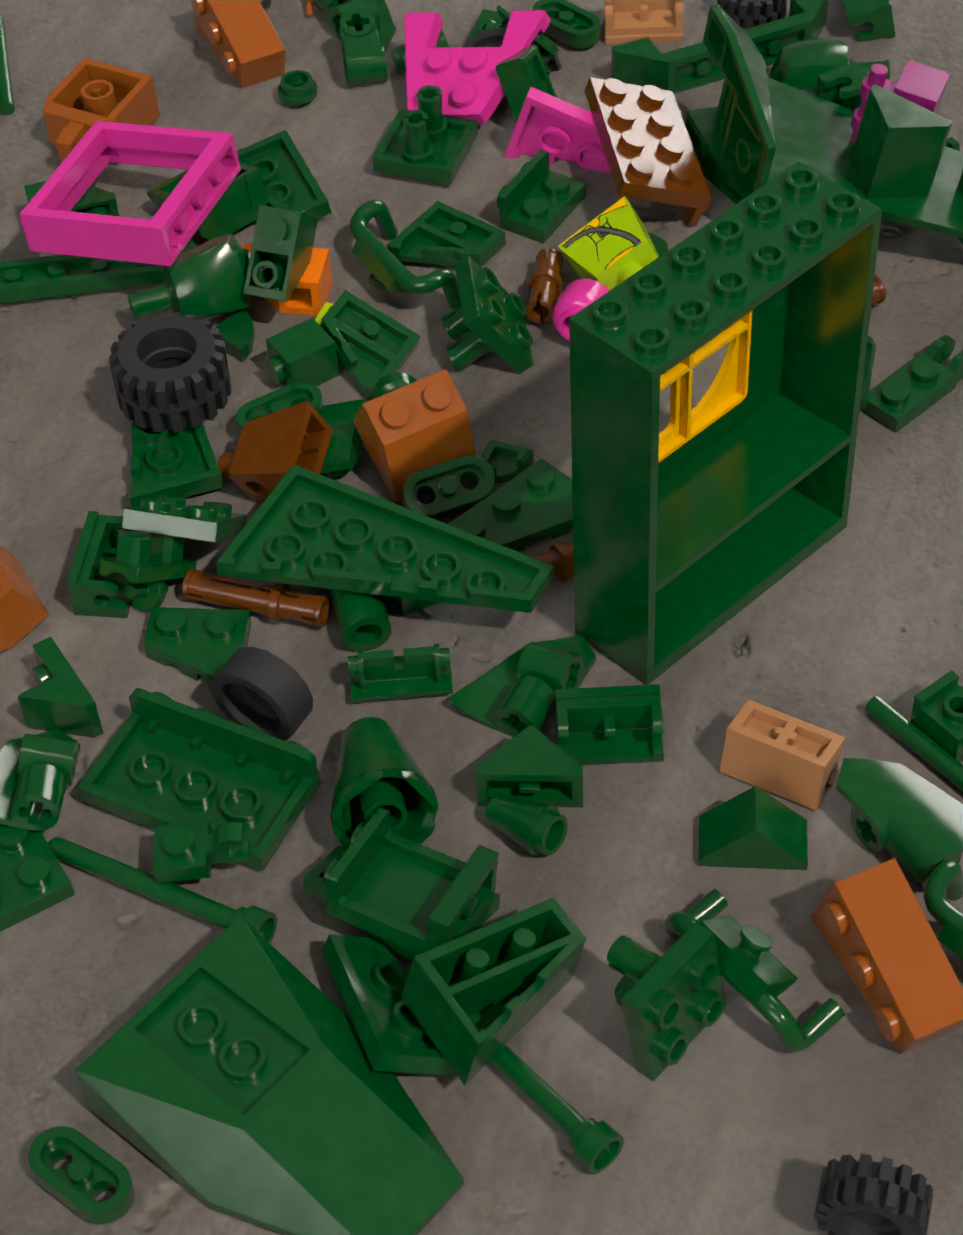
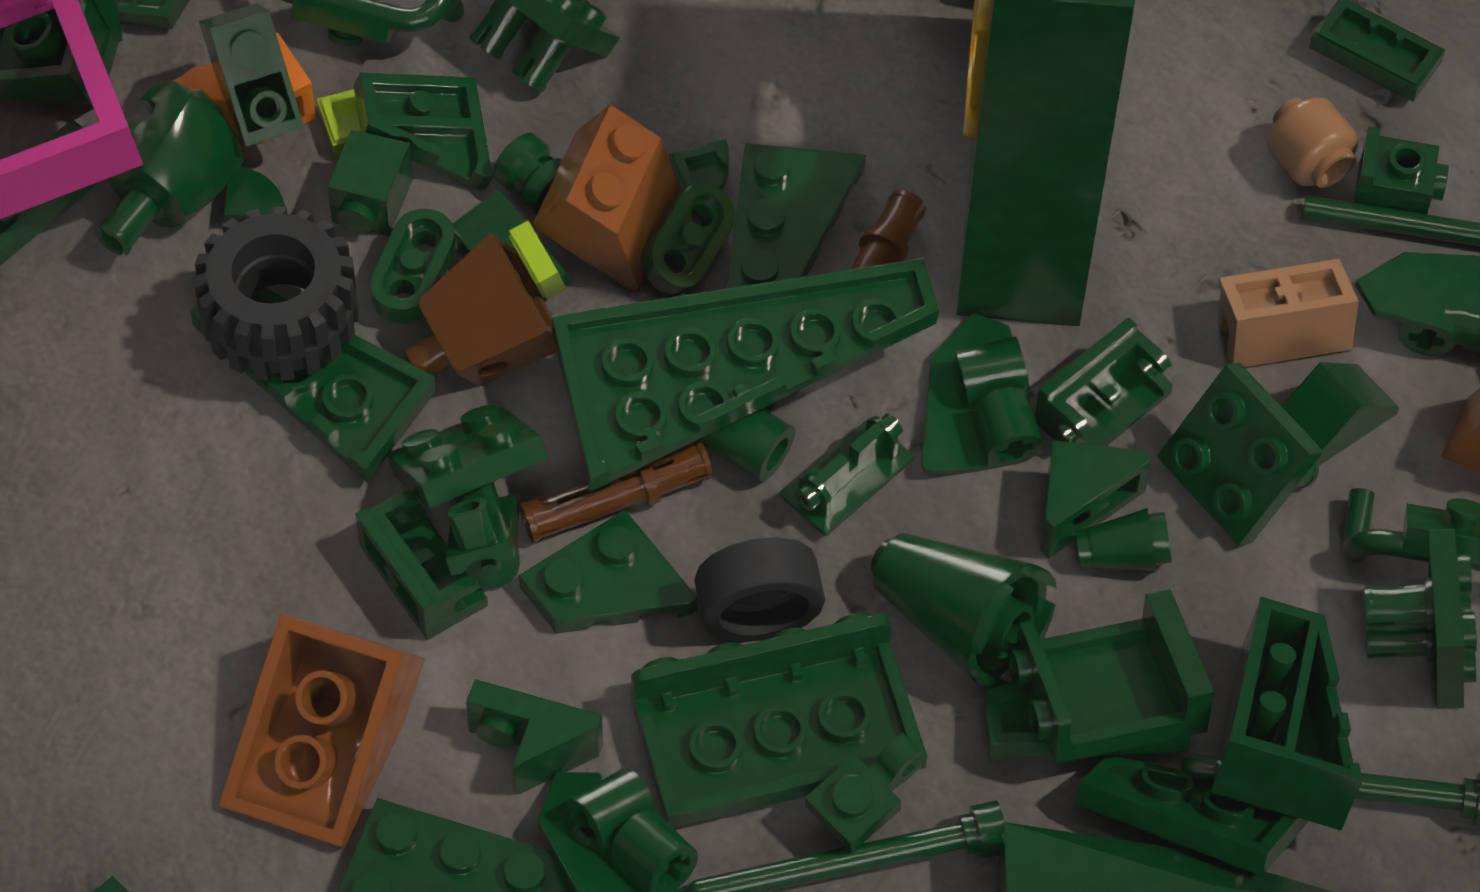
camera: 45 degrees left, 10 degrees up
none -> lime tile [508,220,567,300]
none -> dark green plate [1157,362,1324,546]
none -> medium nougat head [1268,97,1358,188]

